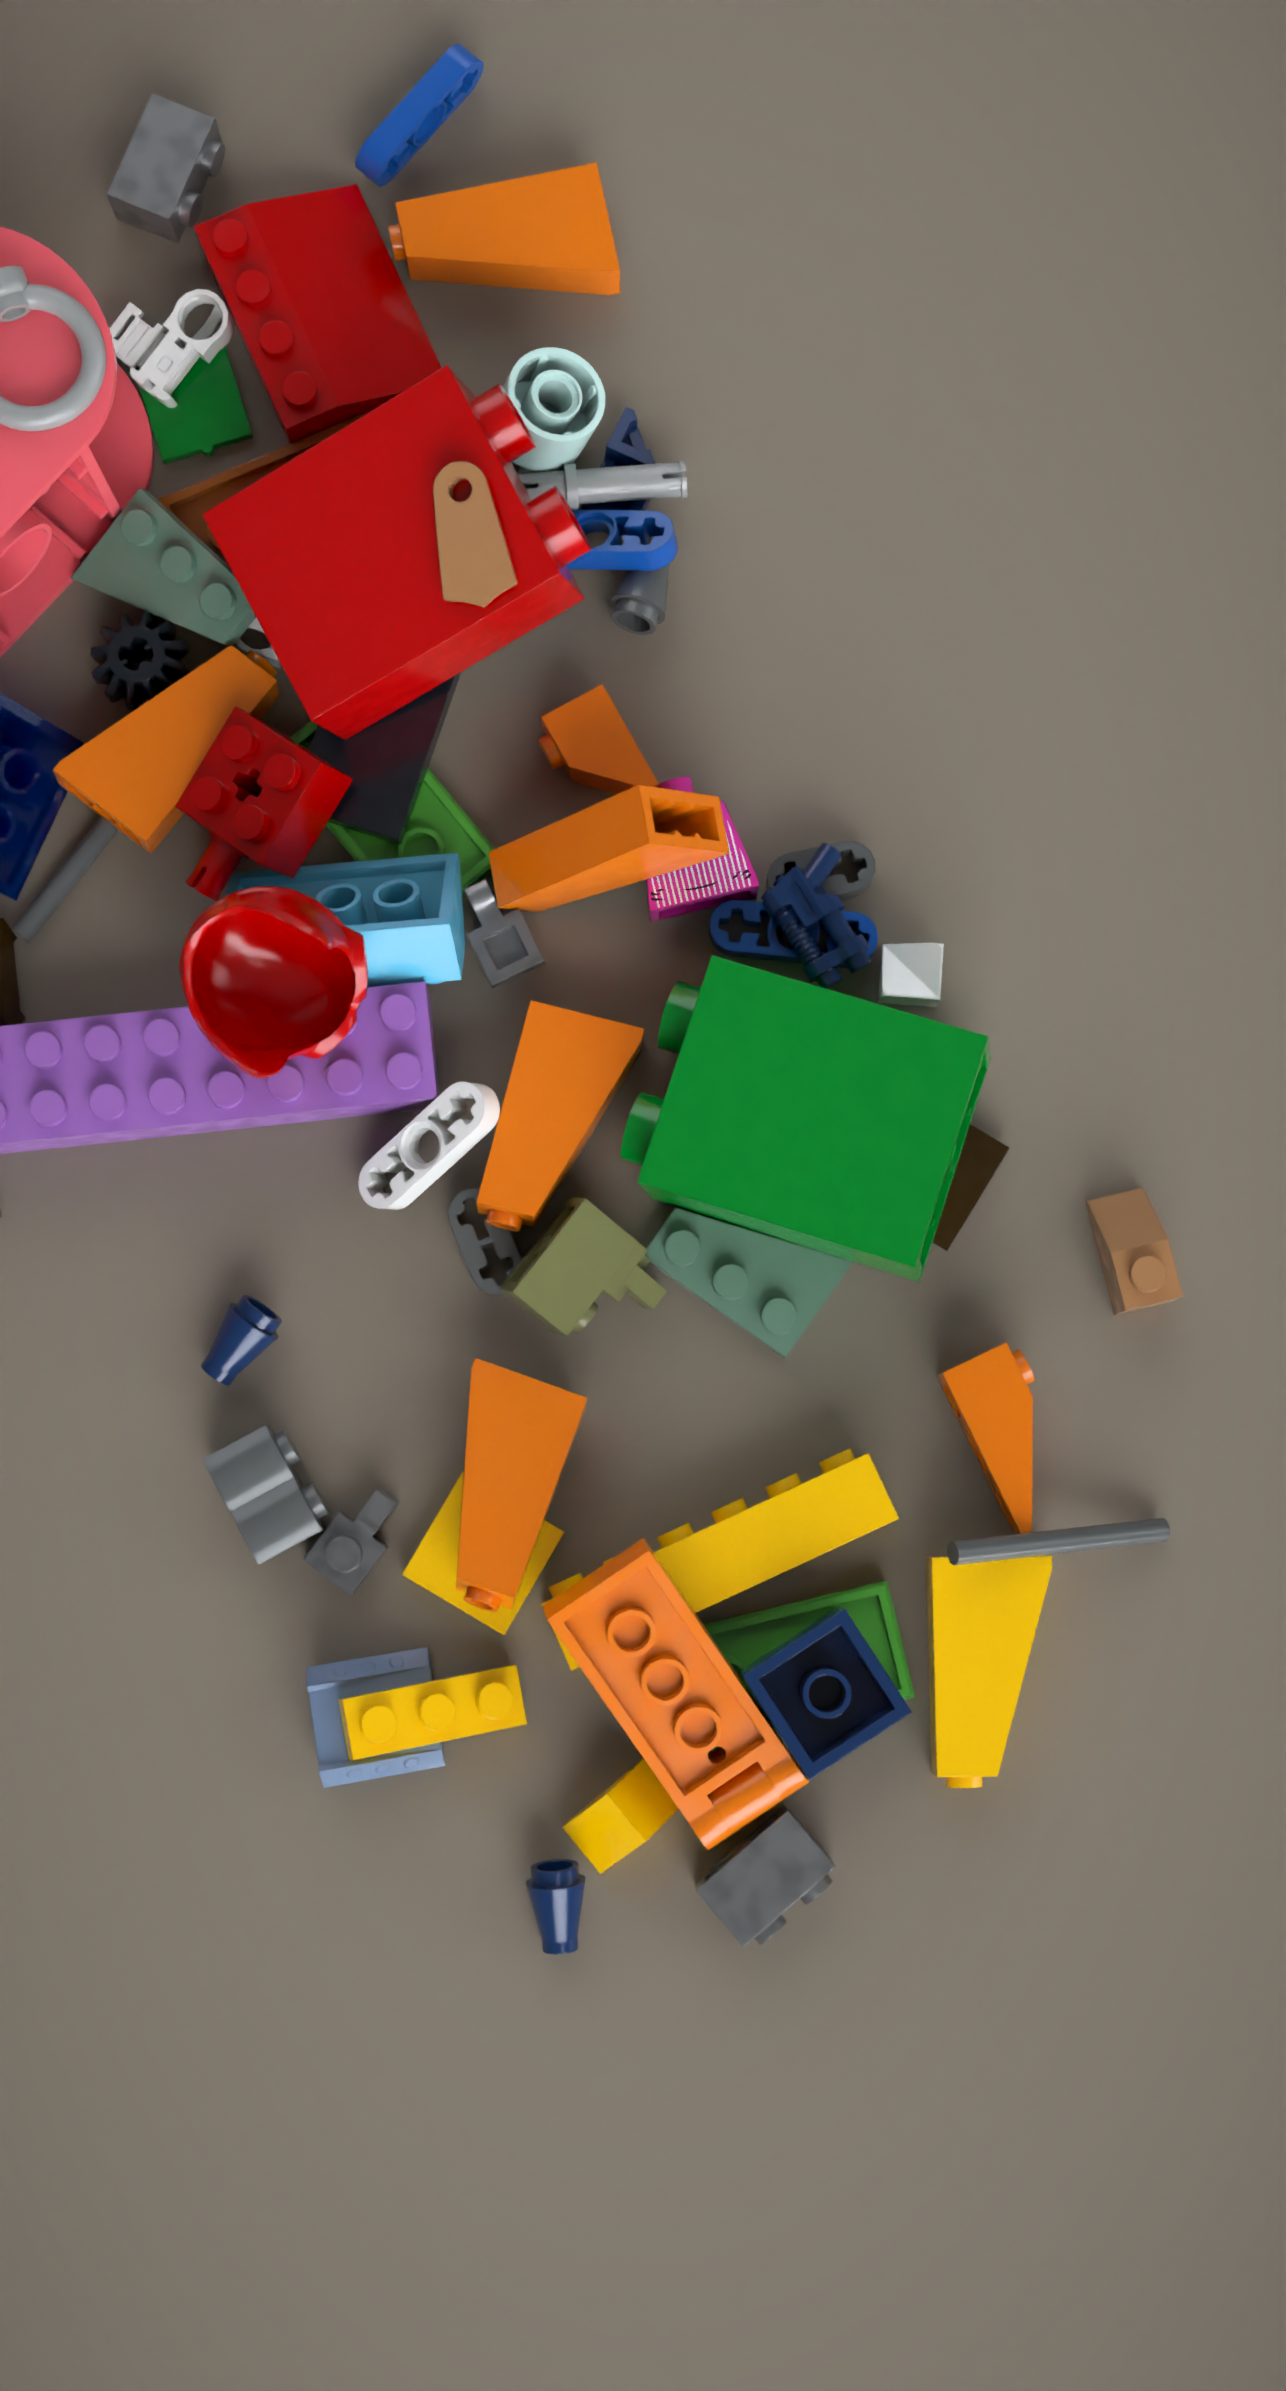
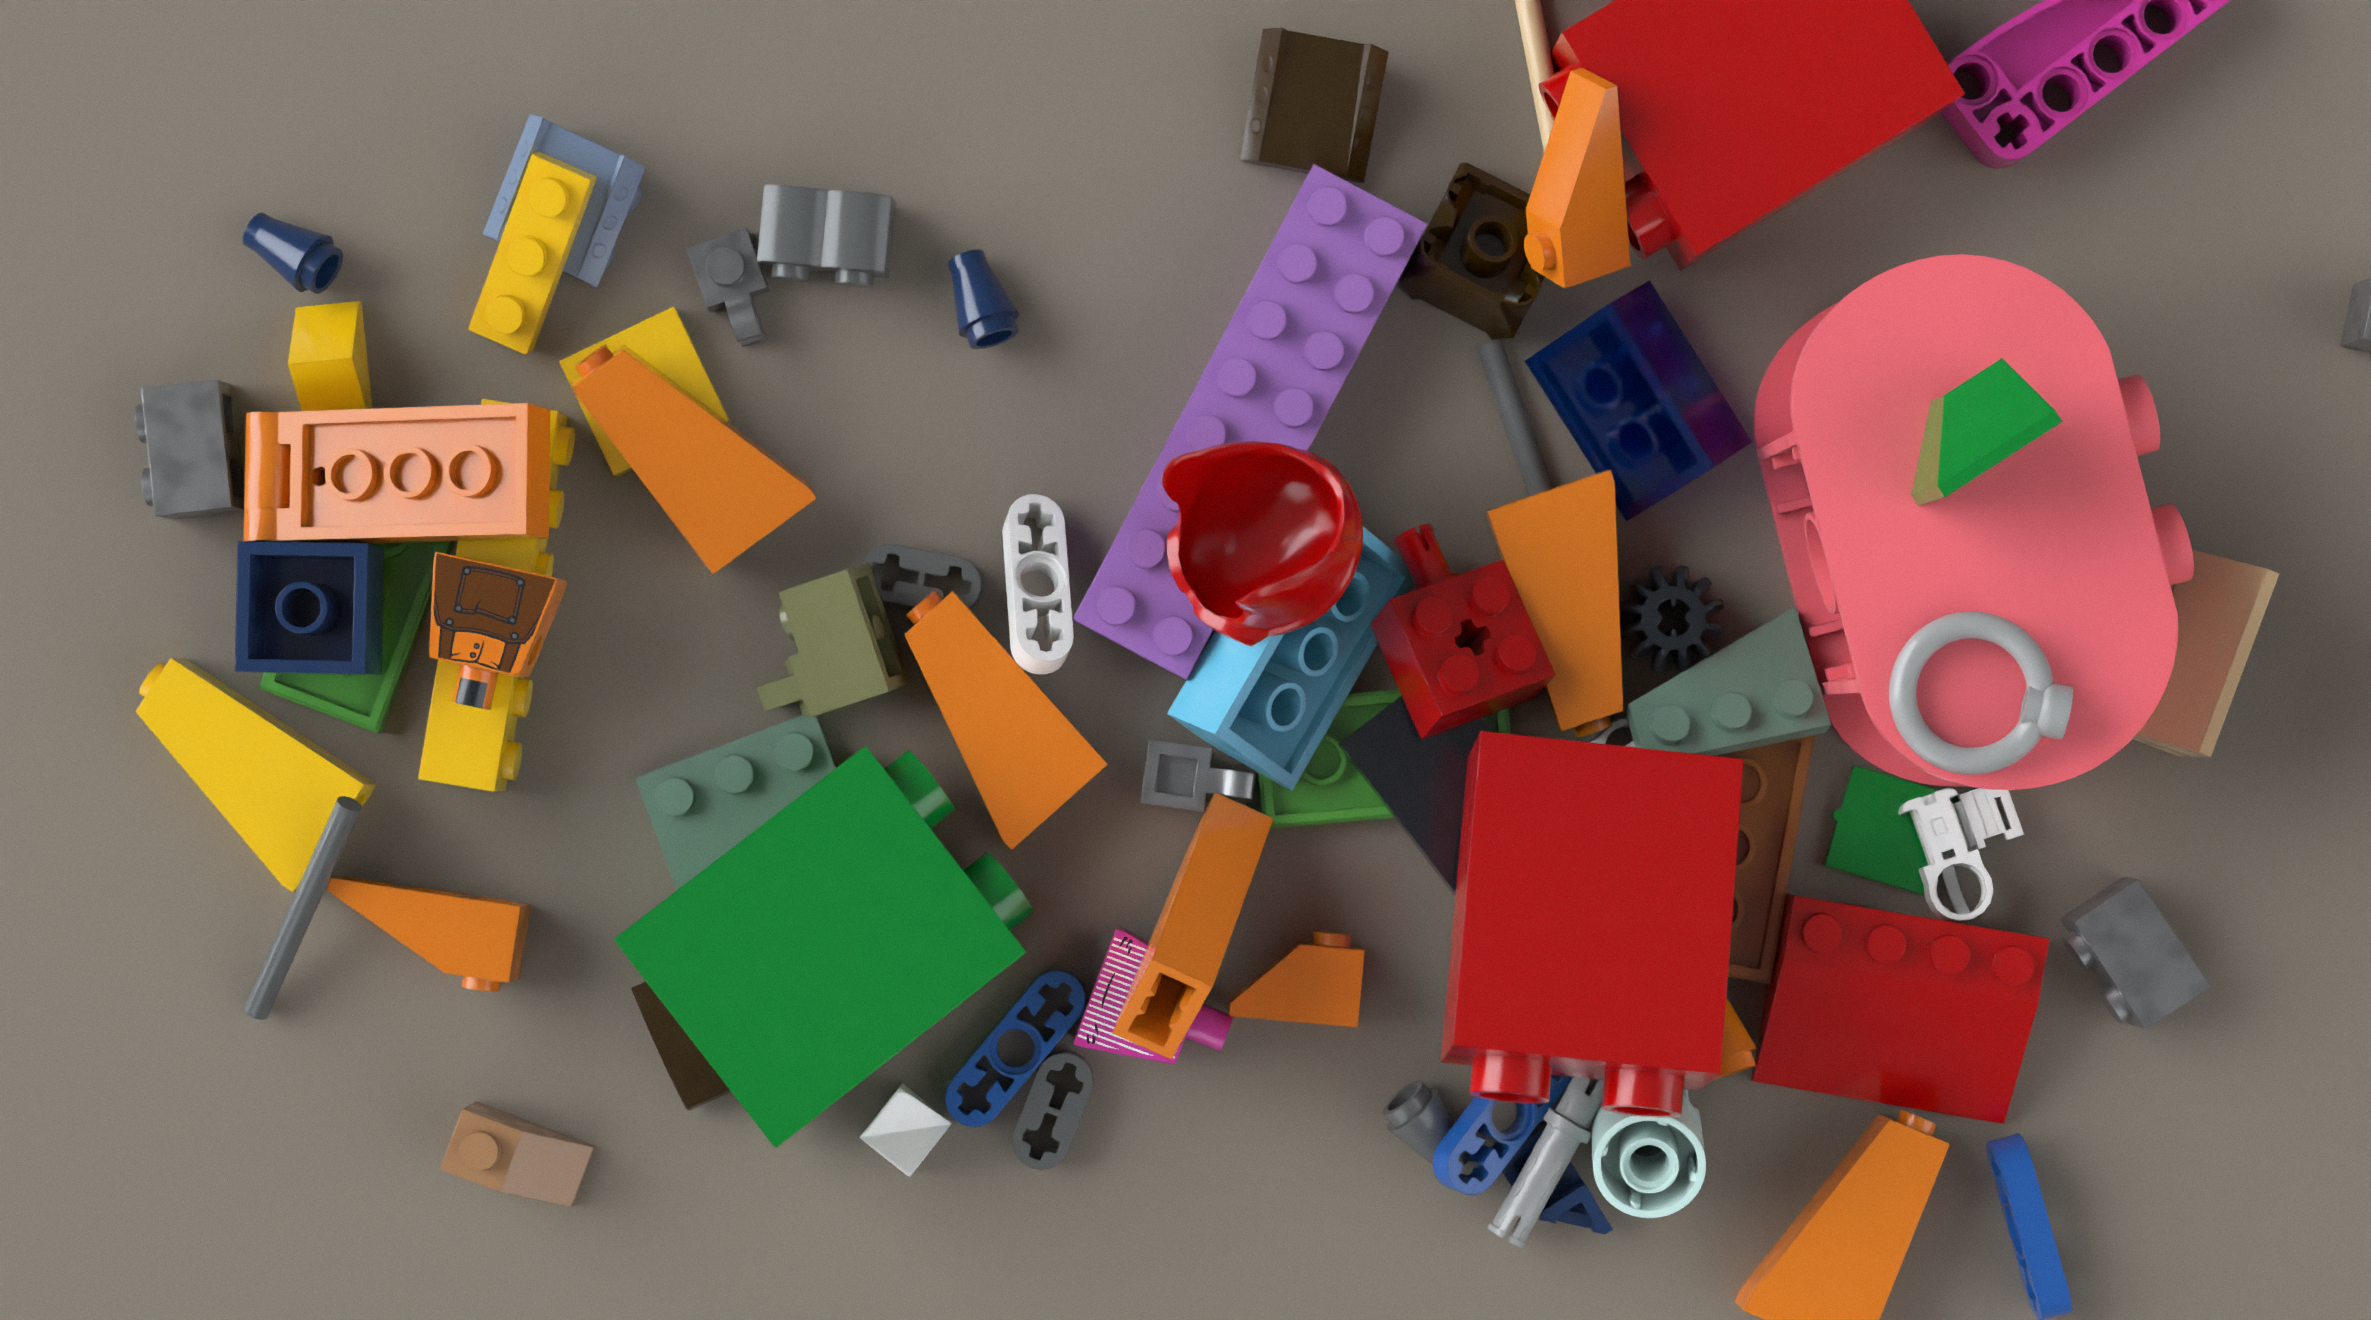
camera: 125 degrees right, 5 degrees up
medium nougat piece [433,461,518,608] -> none
dark blue piece [761,842,871,989] -> none
none -> torso [429,552,567,710]

